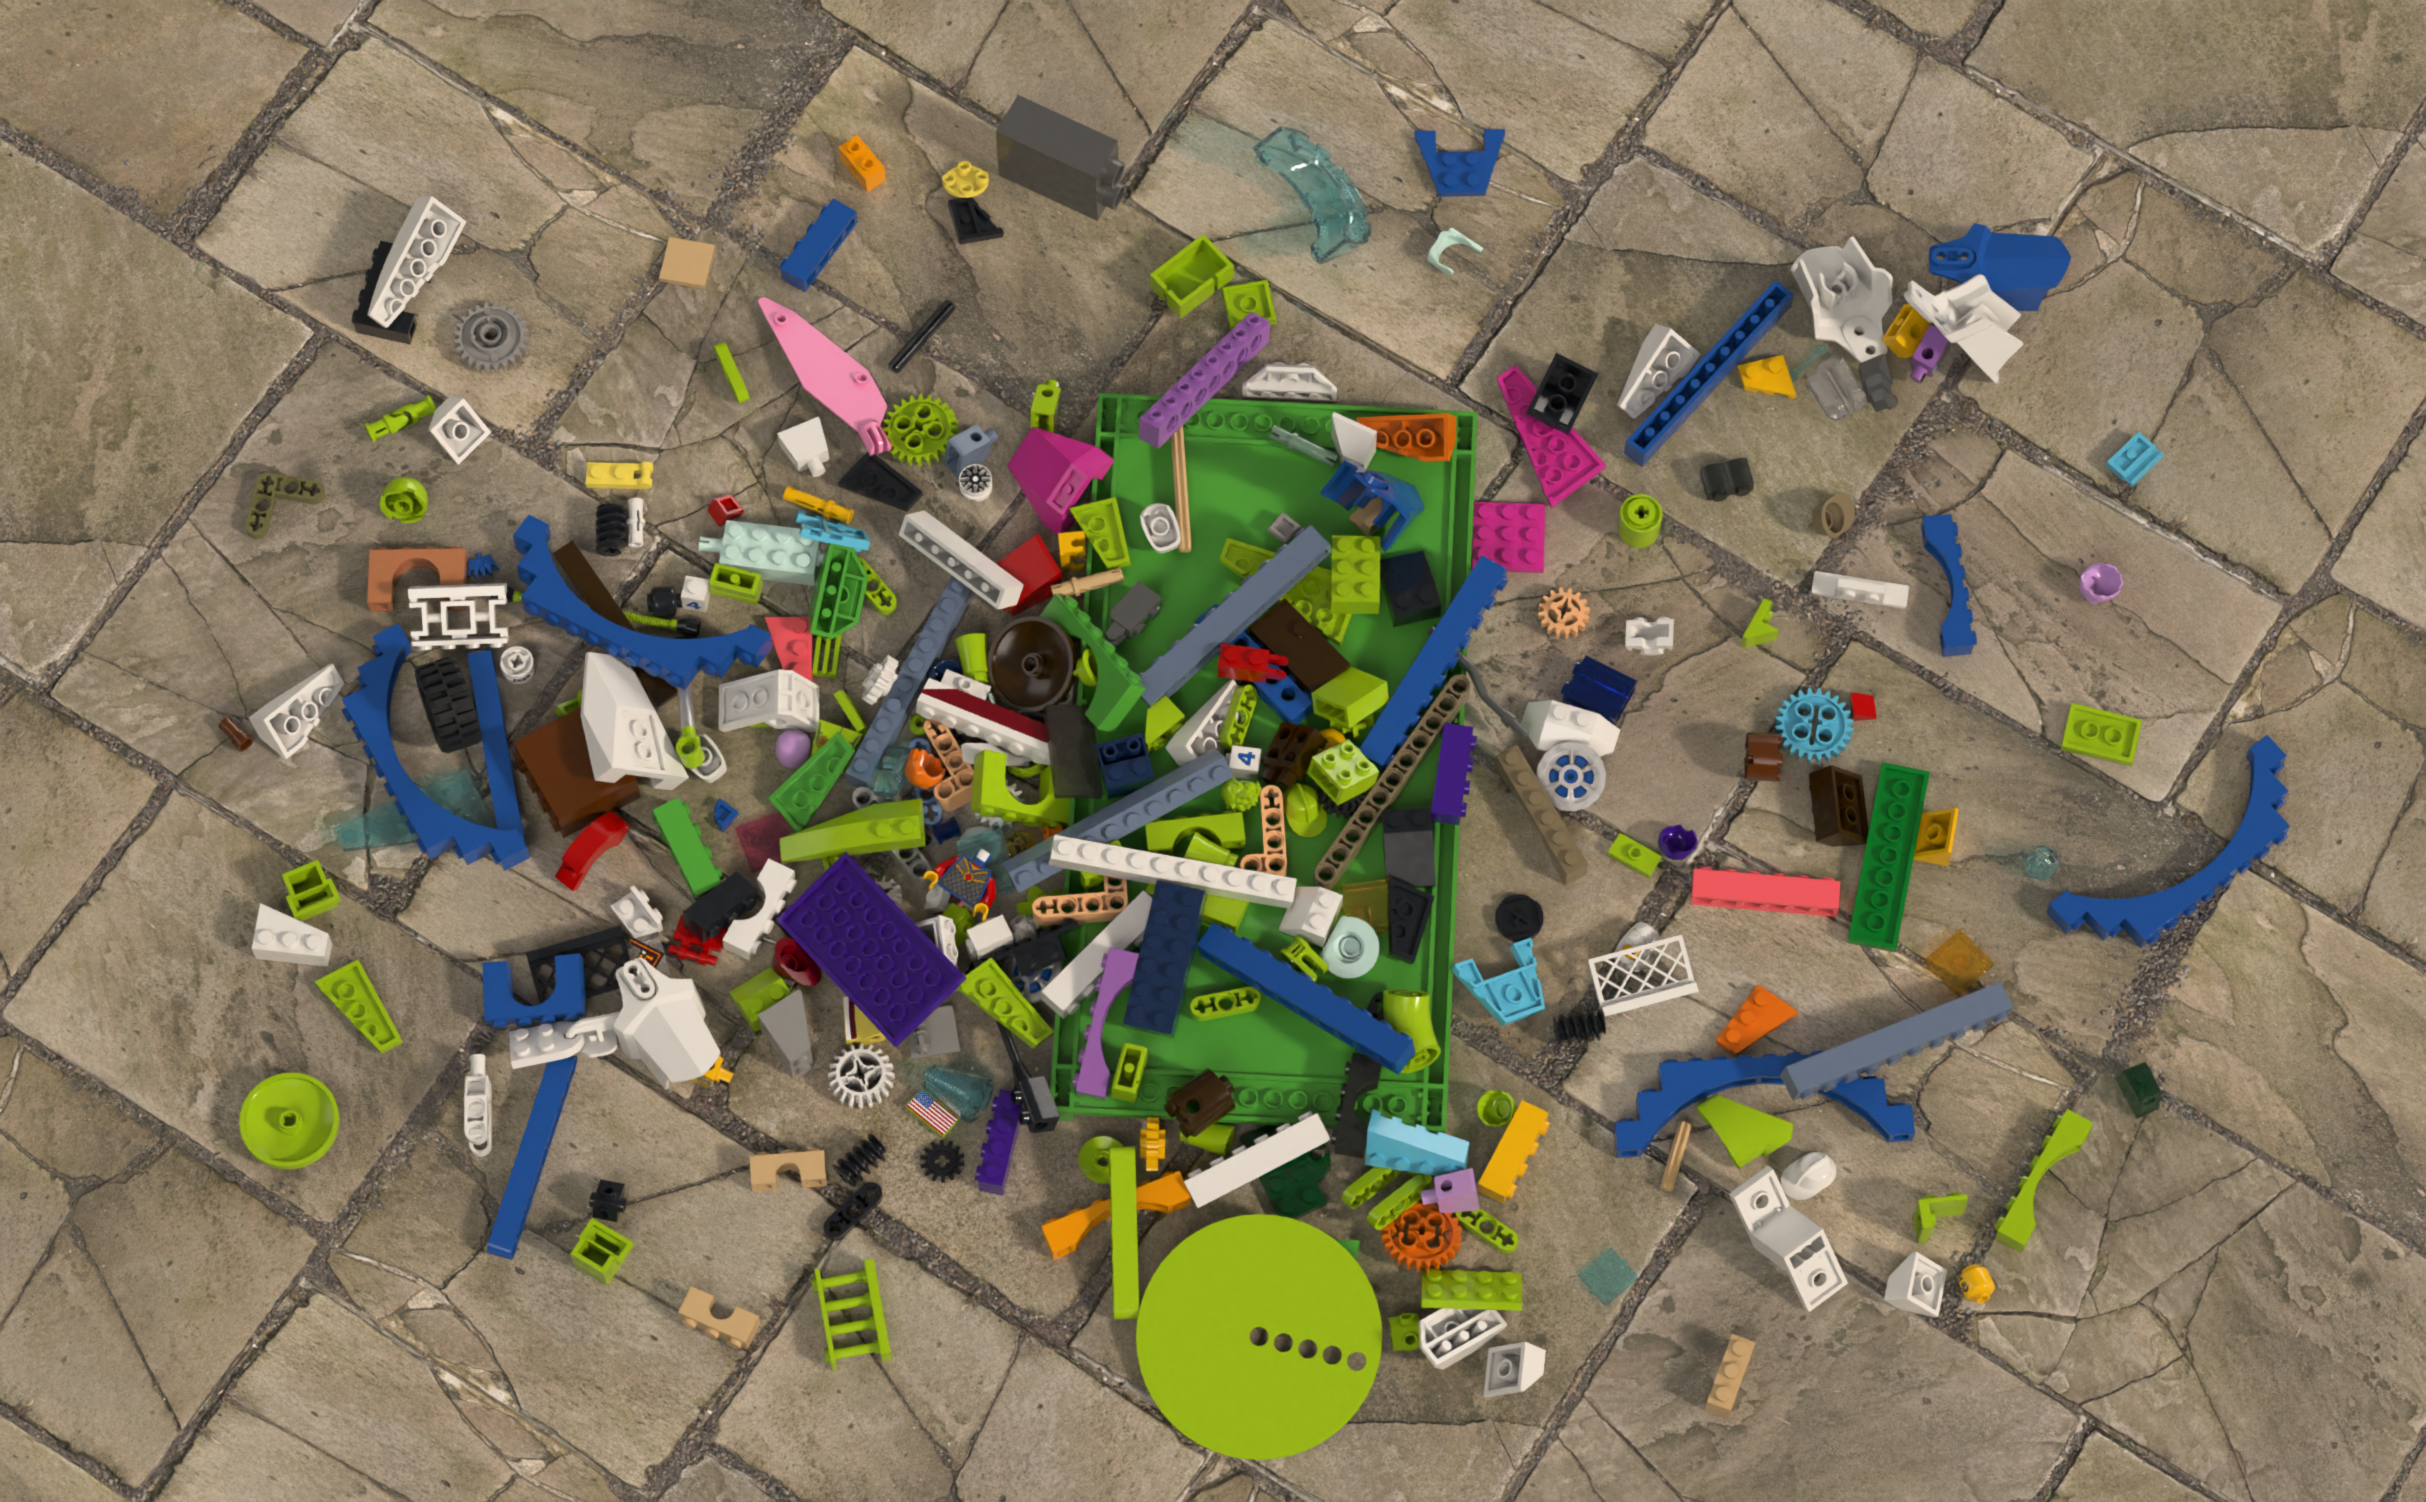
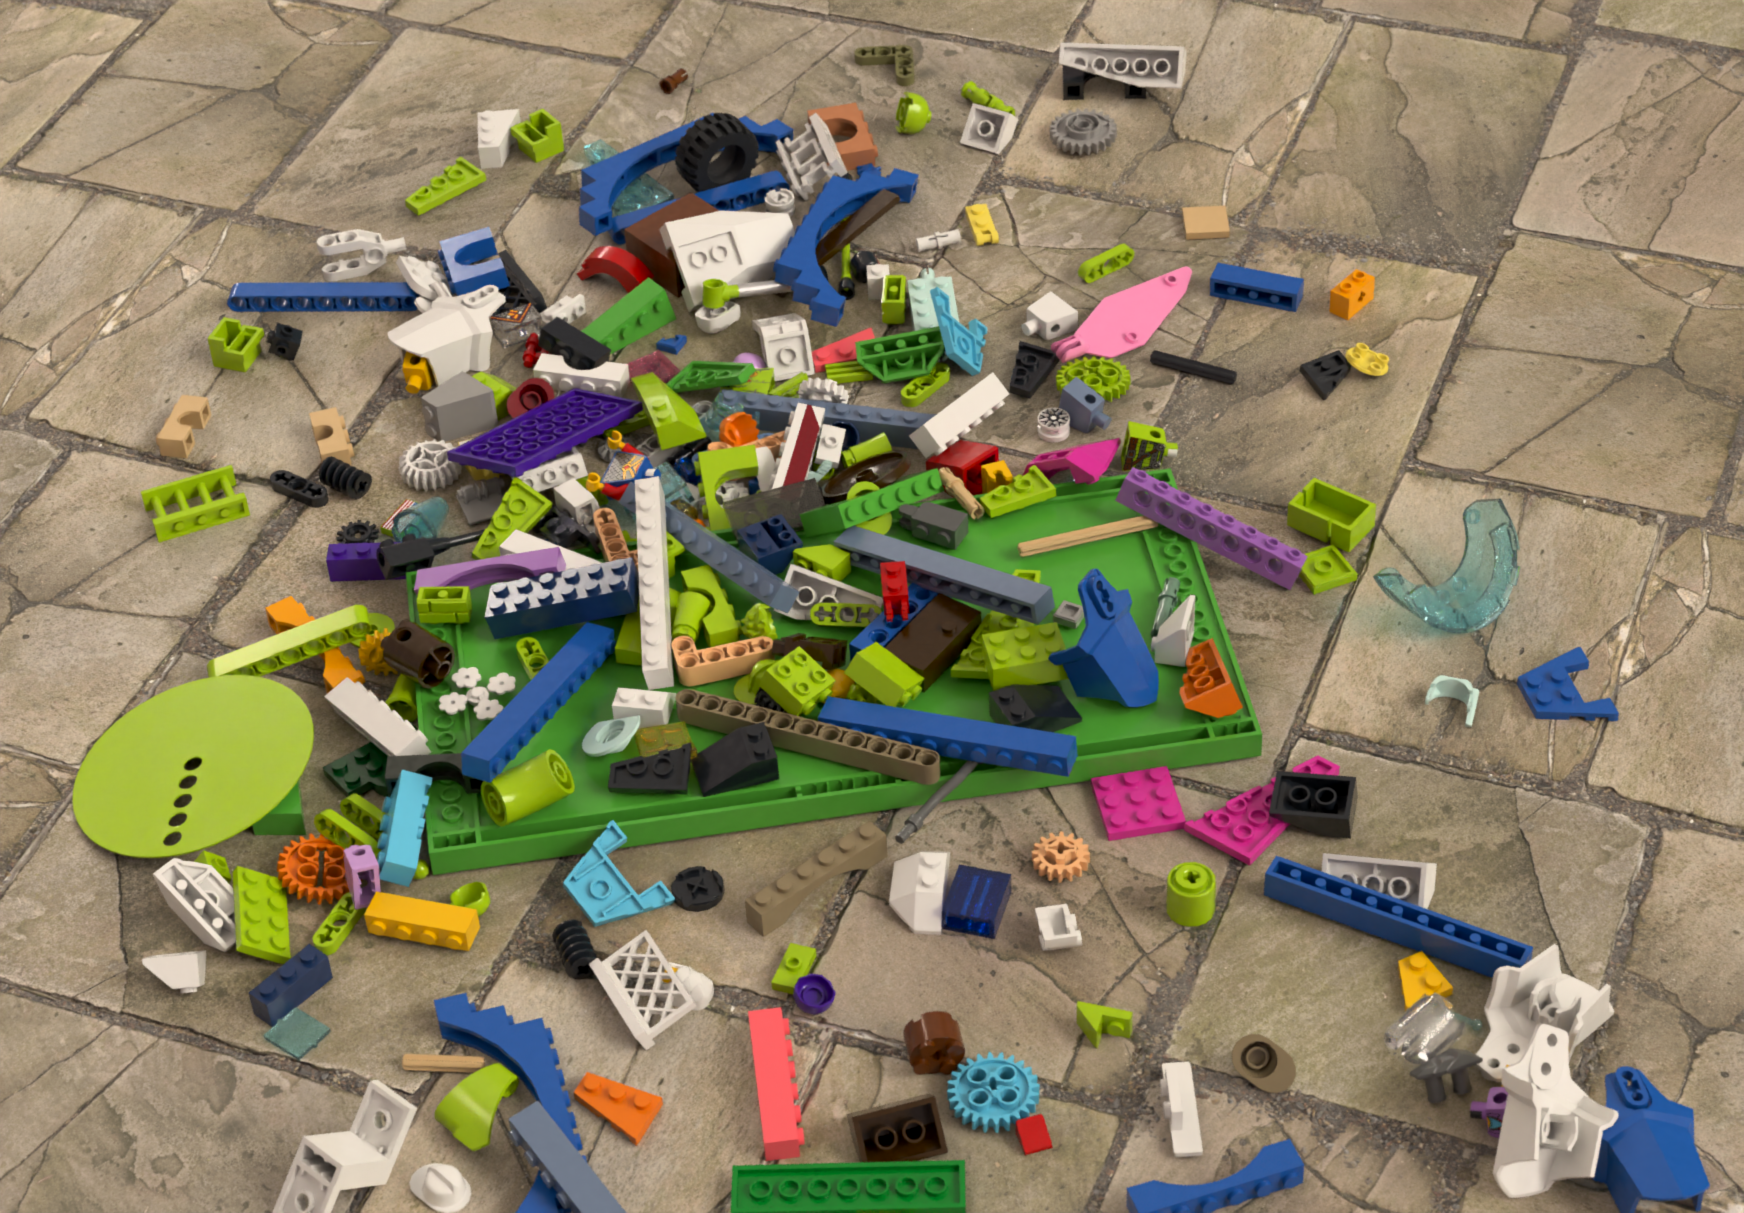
camera: 80 degrees right, 25 degrees down
lime dish [239,1072,340,1170] -> none
white wedge [249,664,344,759] -> none
black piece [596,504,626,557] -> none
red slope [707,494,744,527] -> none
yellow pin [783,486,854,524] -> none
dark grey brick [996,95,1126,221] -> none
white piece [1140,503,1181,554] -> none
white brick [1226,745,1261,780] -> none
white wedge [1242,362,1337,402] -> none
lime piece [1279,935,1329,983] -> none
dark purple brick [1431,723,1477,825] -> none
flat silver piece [1537,741,1606,812] -> none
pearl dark grey brick [1700,458,1754,502] -> none
tan arch [1705,1334,1756,1419] -> none
none -> dark blue brick [249,944,333,1027]
none -> white plant [439,667,516,721]

